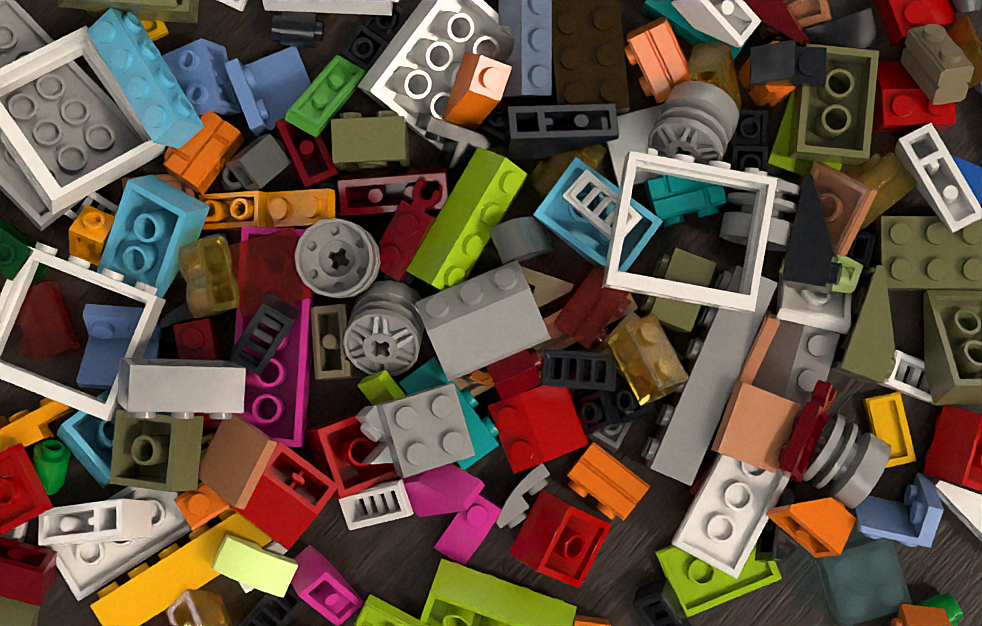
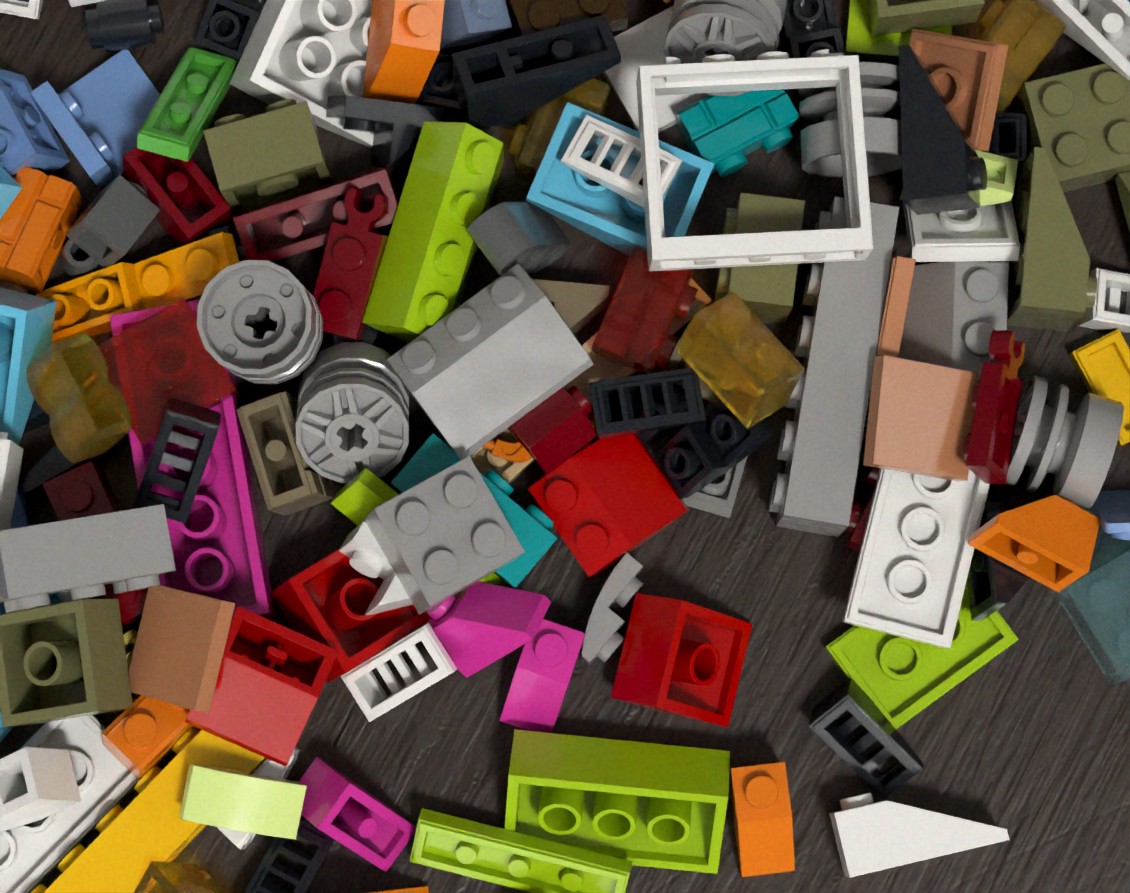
camera: 15 degrees left, 5 degrees down
orange brick [566,440,650,520] -> none

